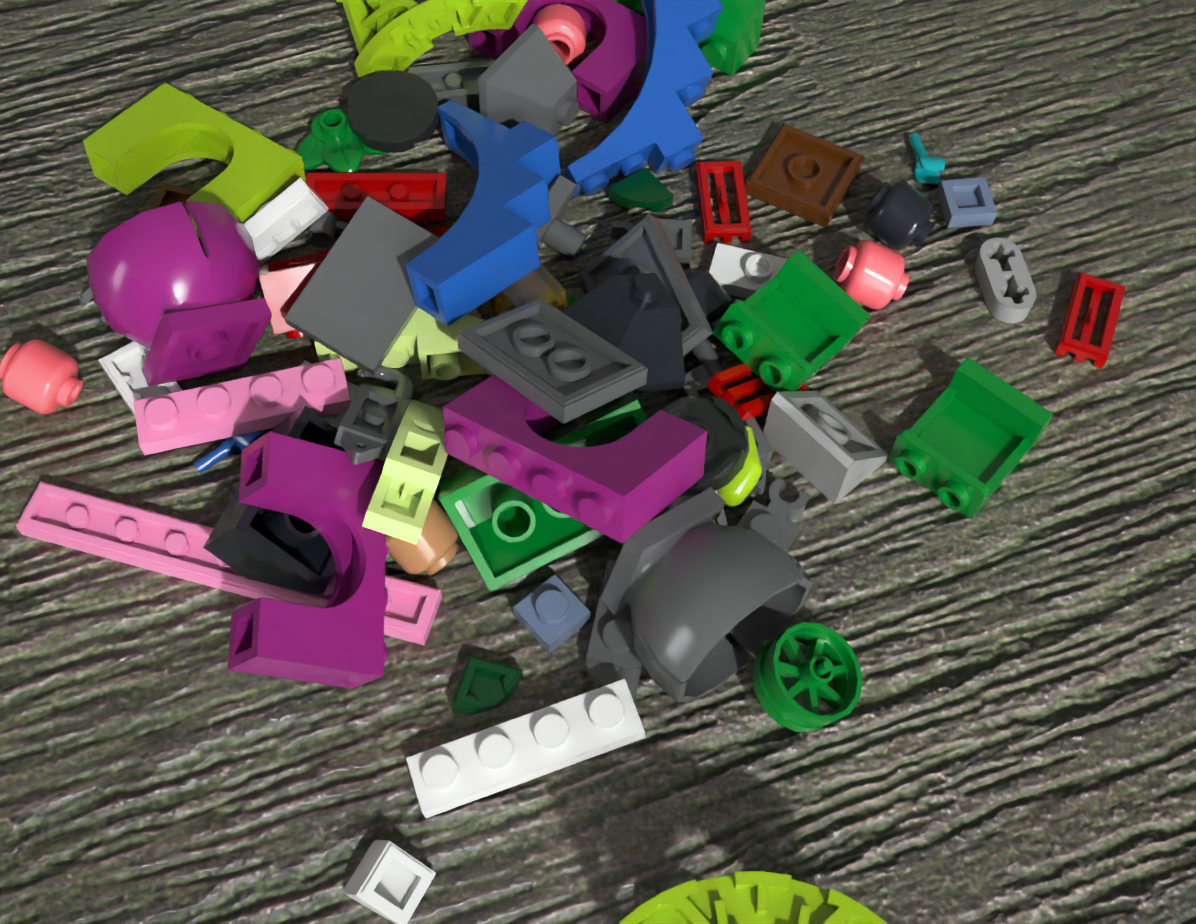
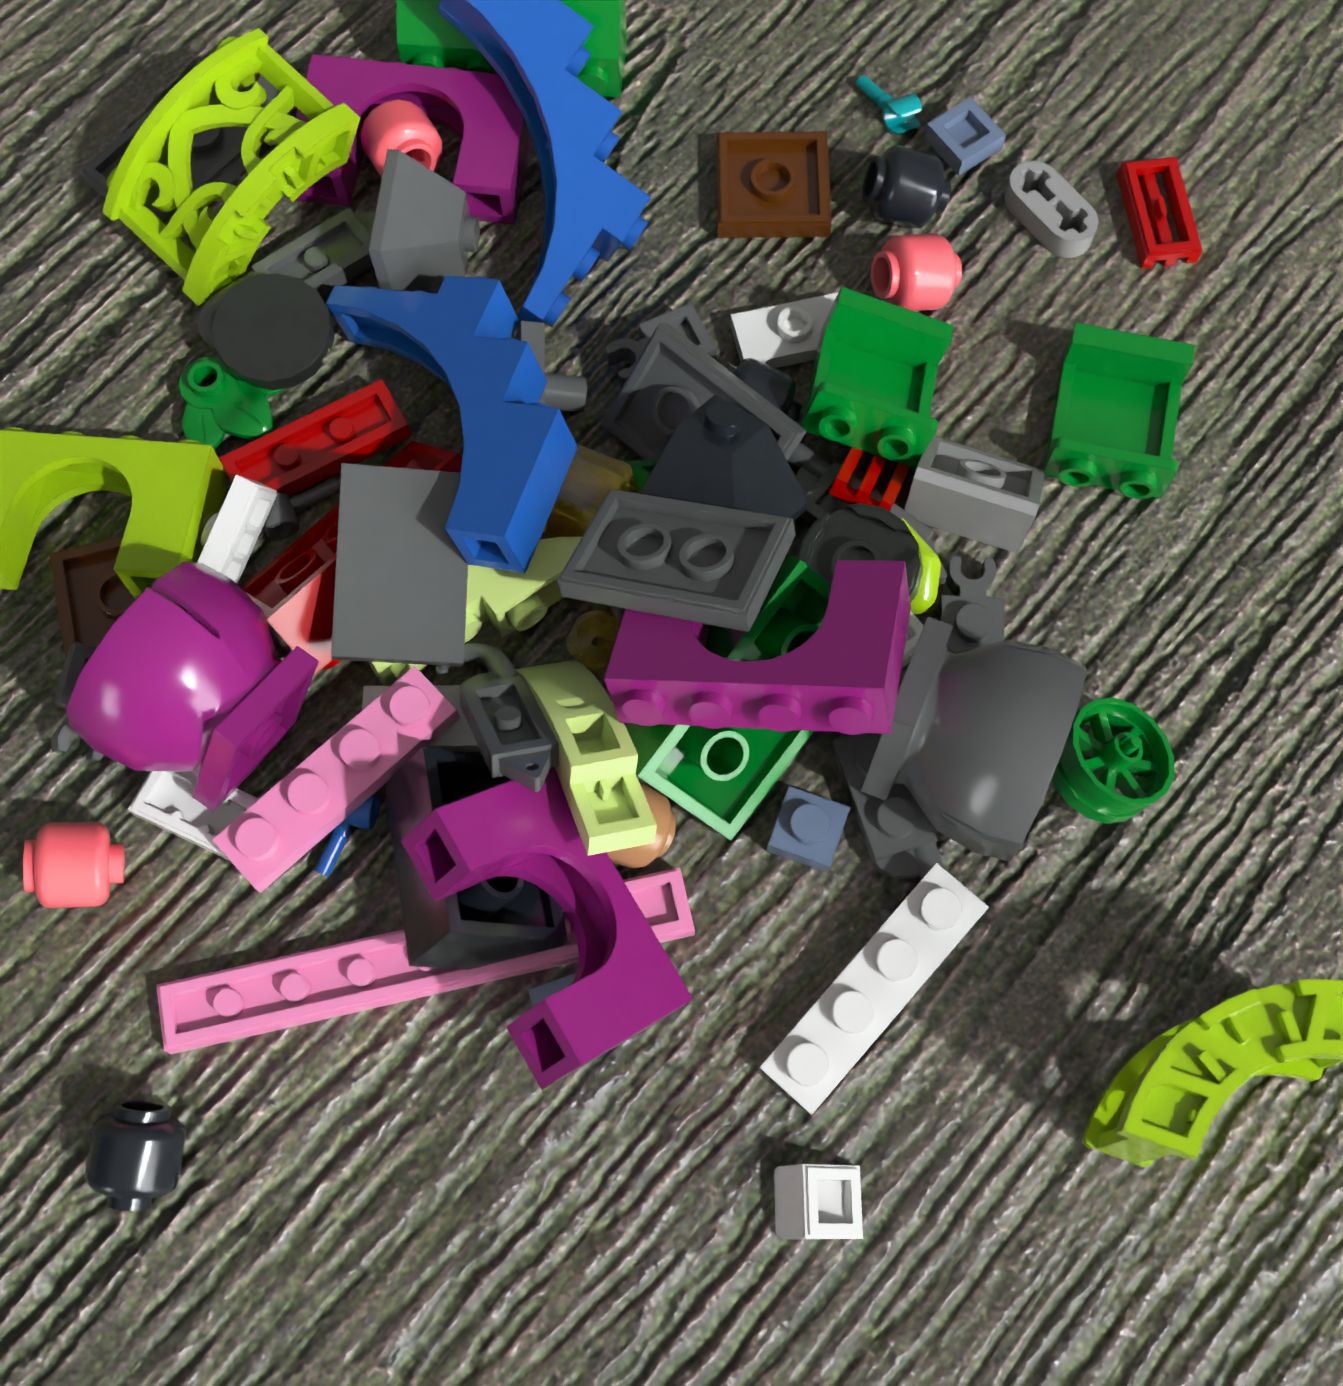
camera: 25 degrees left, 10 degrees up
dark green tile [451,655,523,715] -> none
dark green tile [609,167,674,212] -> none
red tile [695,161,752,244] -> none

